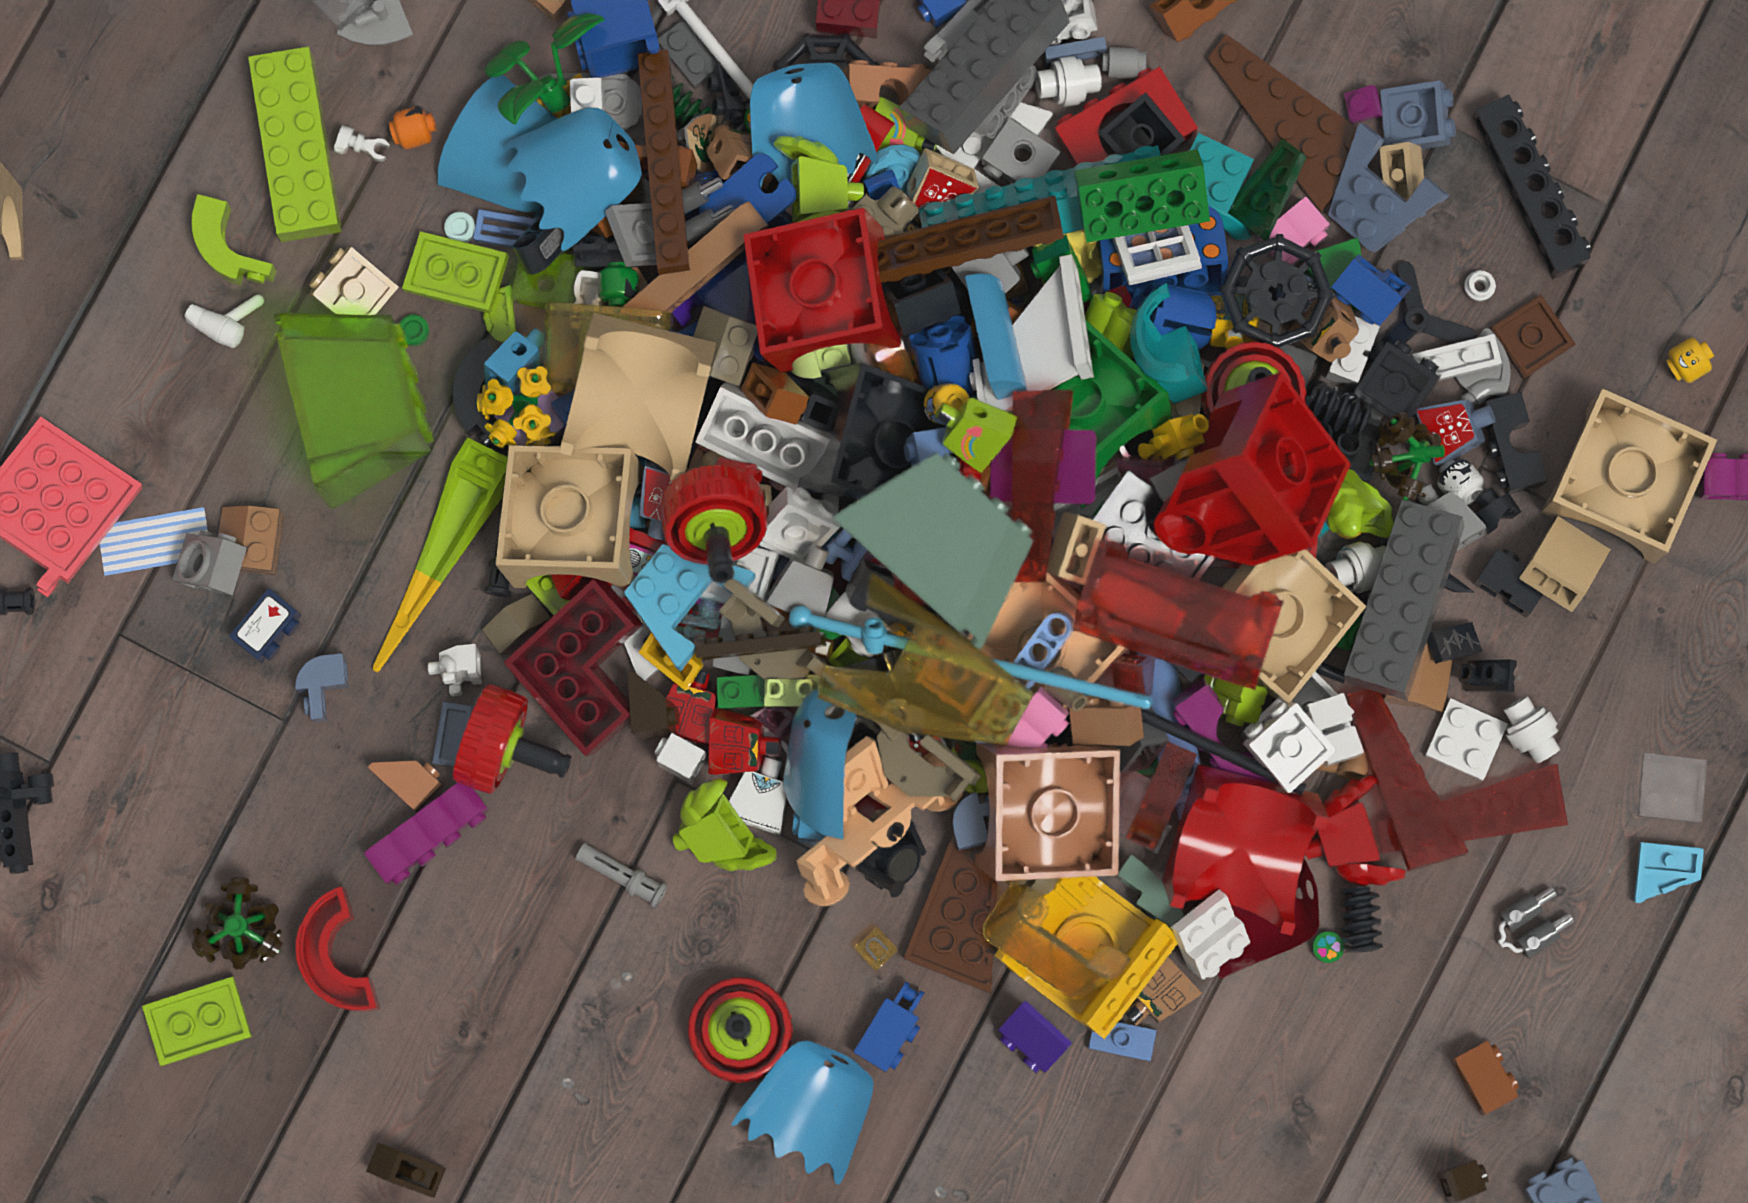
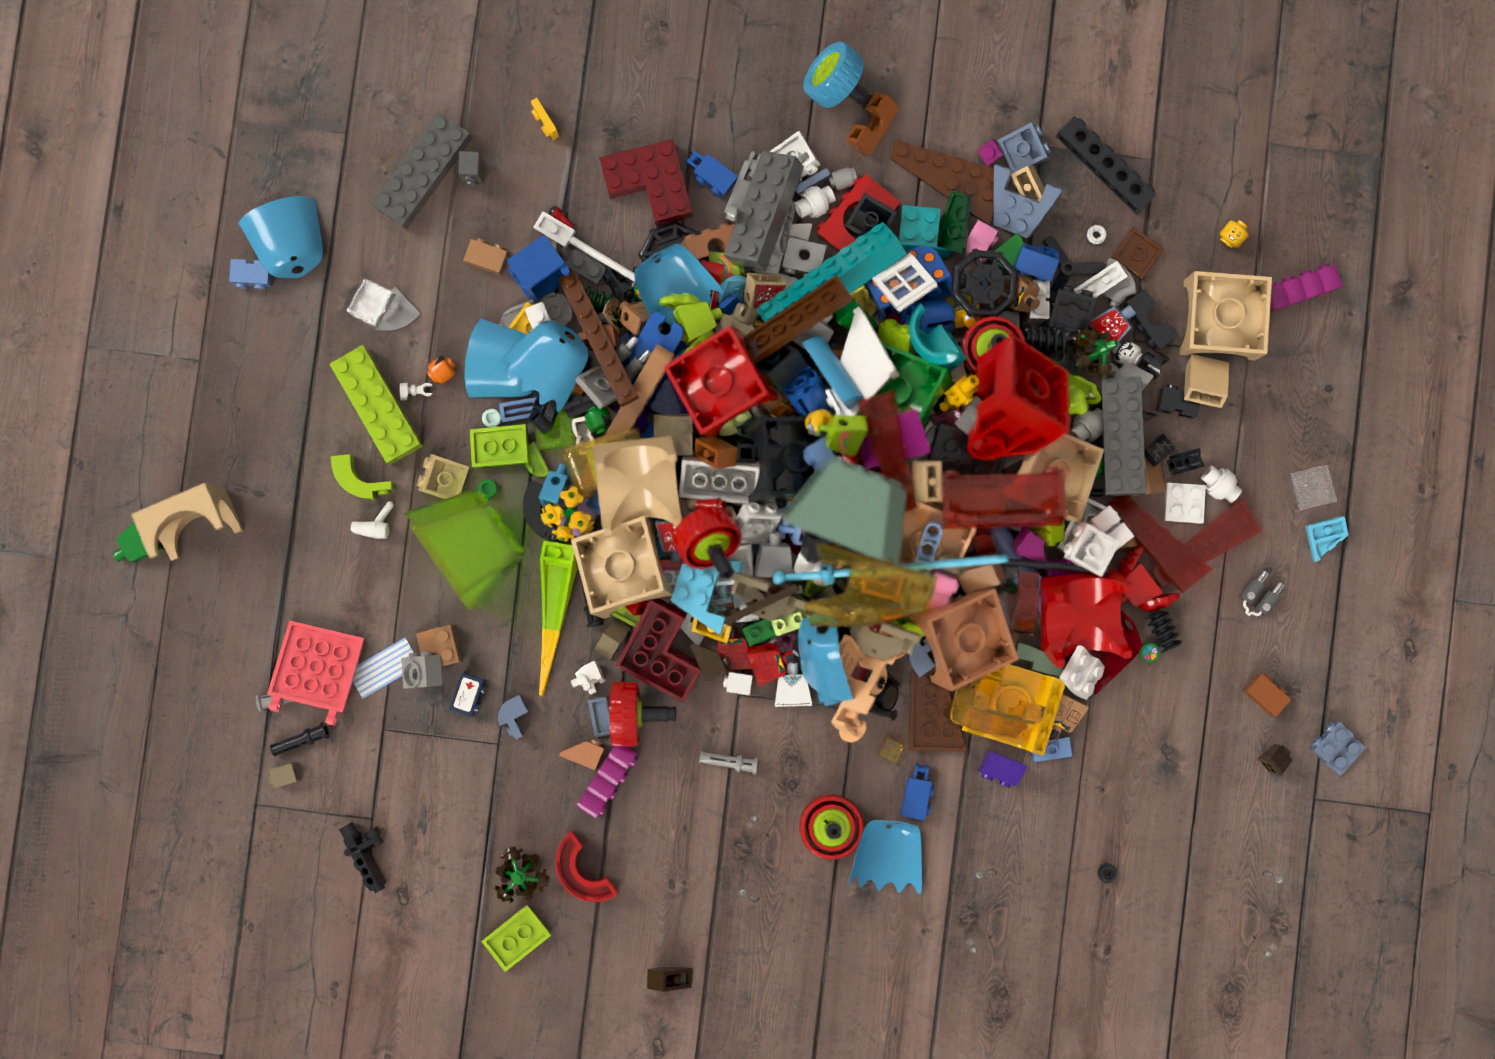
camera: 20 degrees left, 5 degrees up
green plant [484,13,605,125] -> none
lime torso [673,778,777,872] -> none
green brick [1074,149,1210,243] -> none

